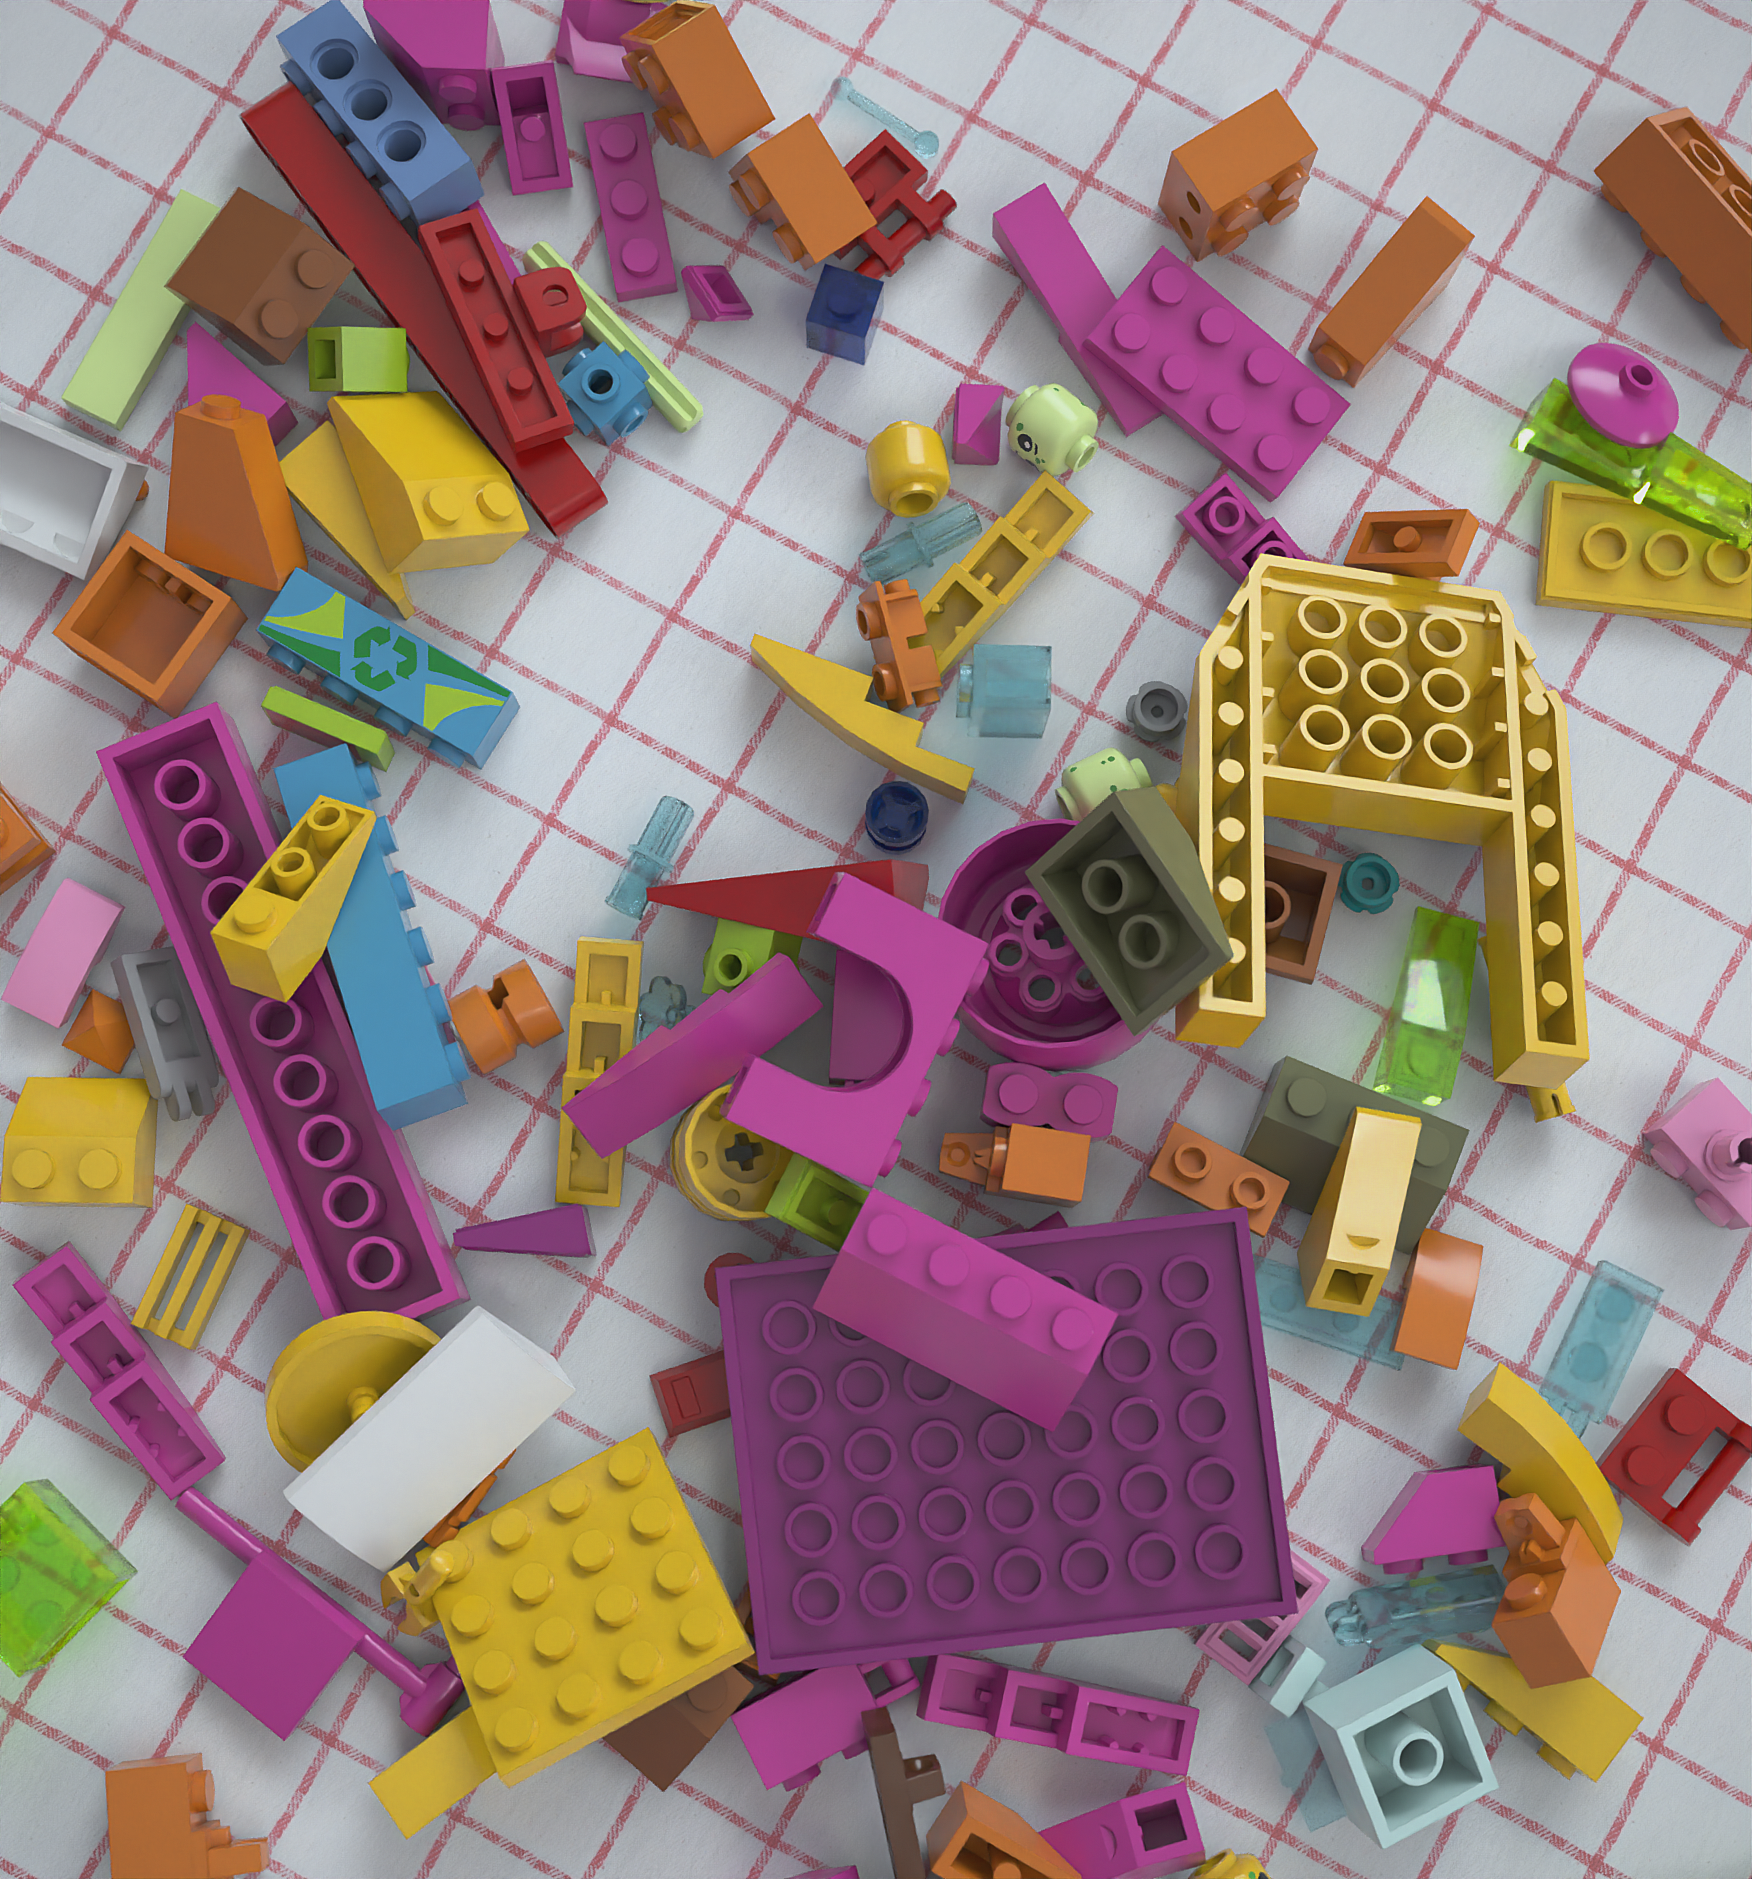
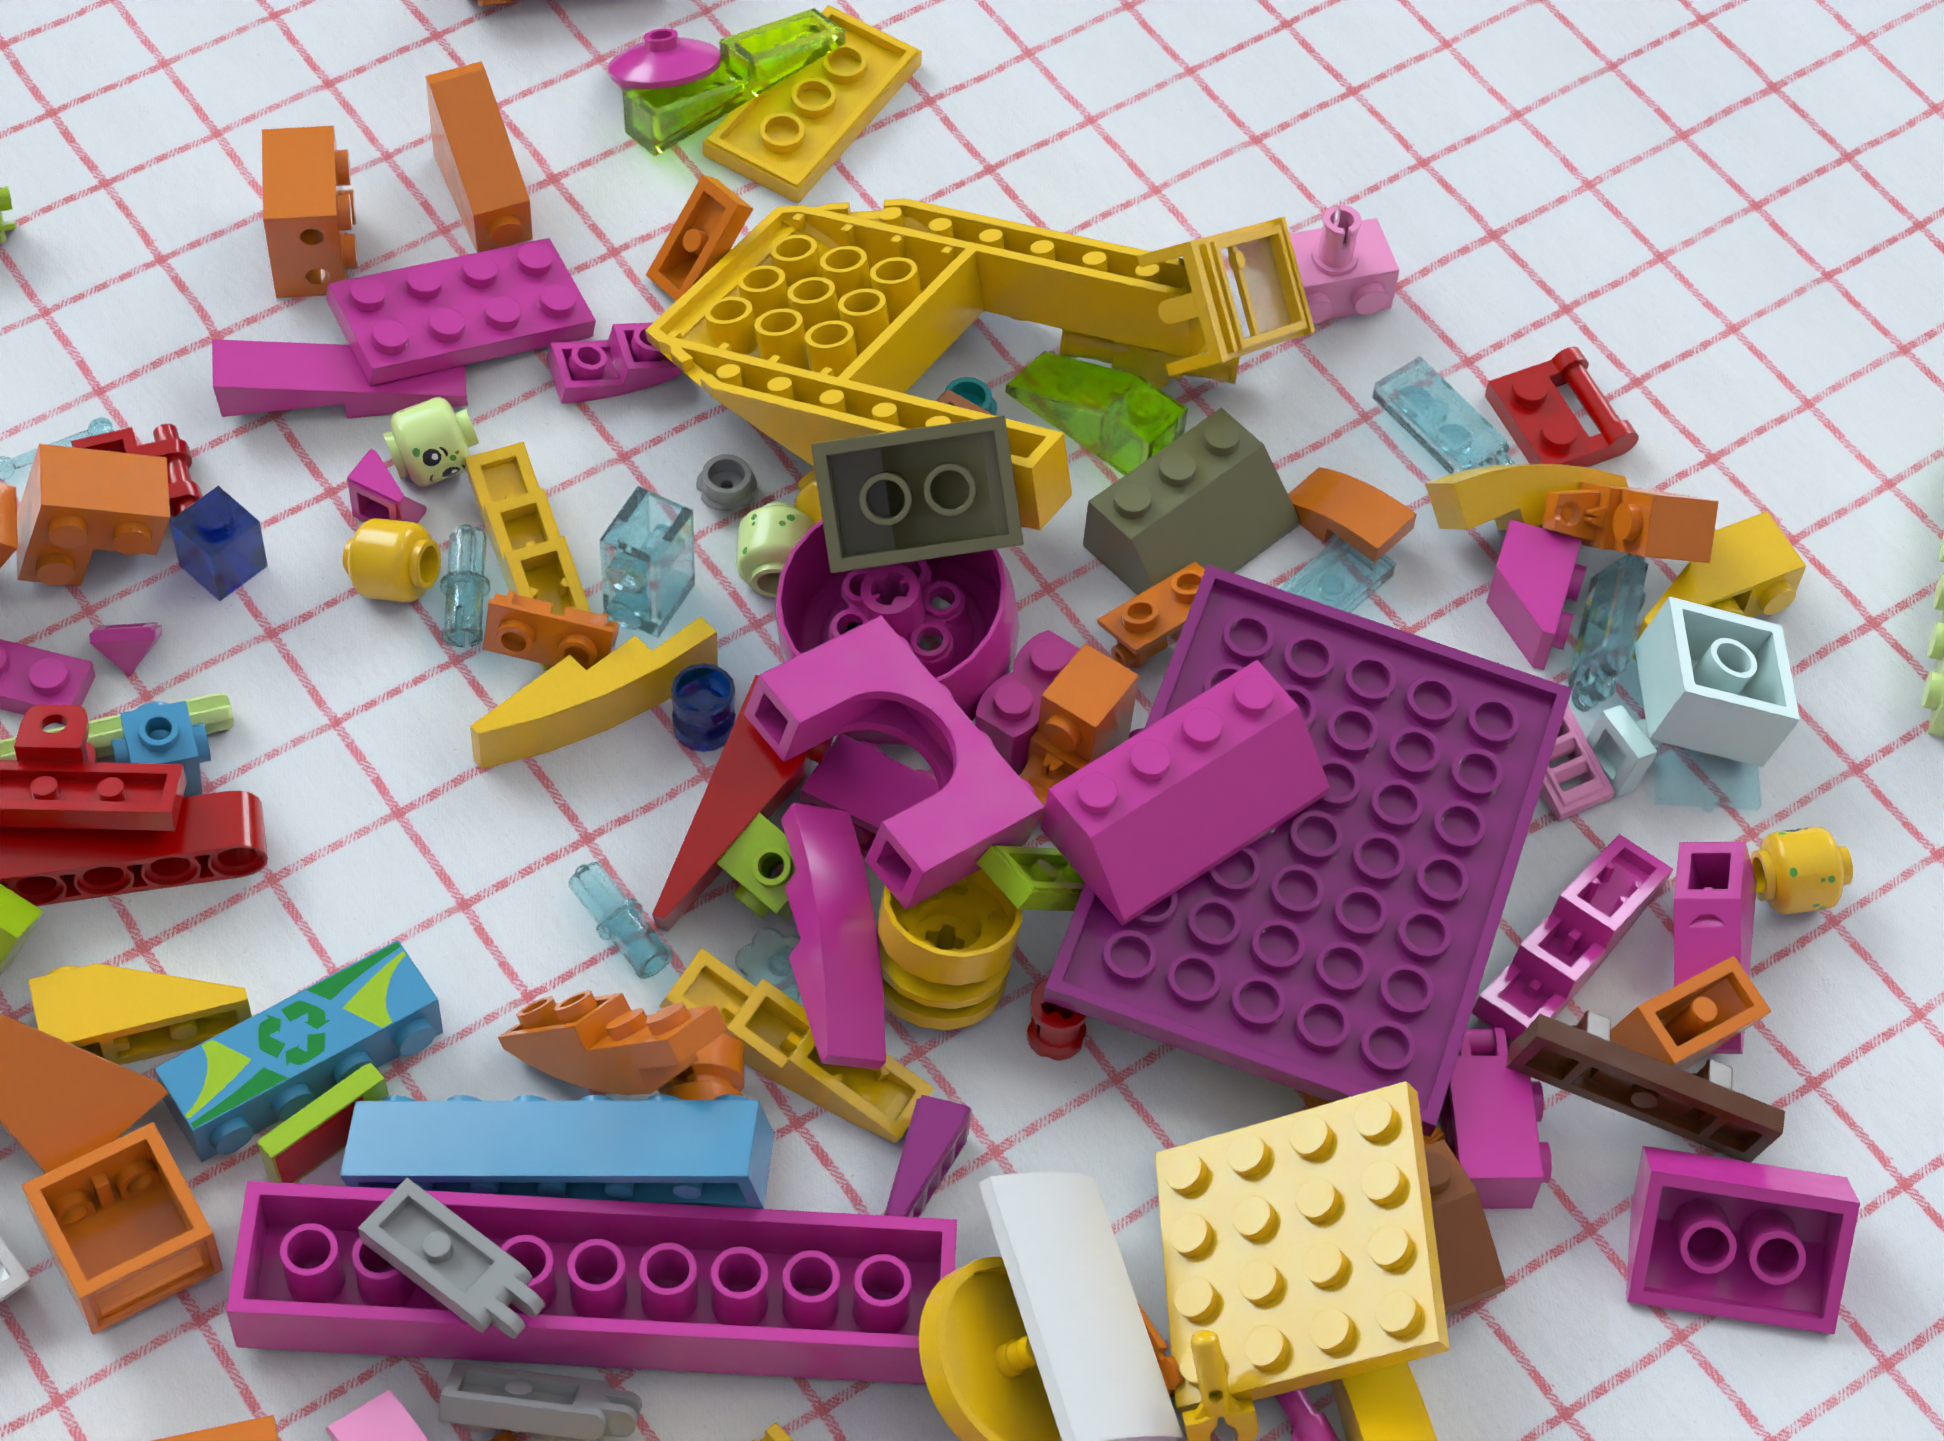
camera: 65 degrees left, 25 degrees down
yellow slope [210,795,377,1003] -> none
yellow slope [327,391,530,574] -> none
red tile [649,1350,731,1438] -> none
yellow slope [1297,1106,1422,1317] -> none
none -> light grey hinge [358,1178,545,1339]
none -> orange slope [498,990,728,1095]
none -> yellow door [1137,216,1315,376]

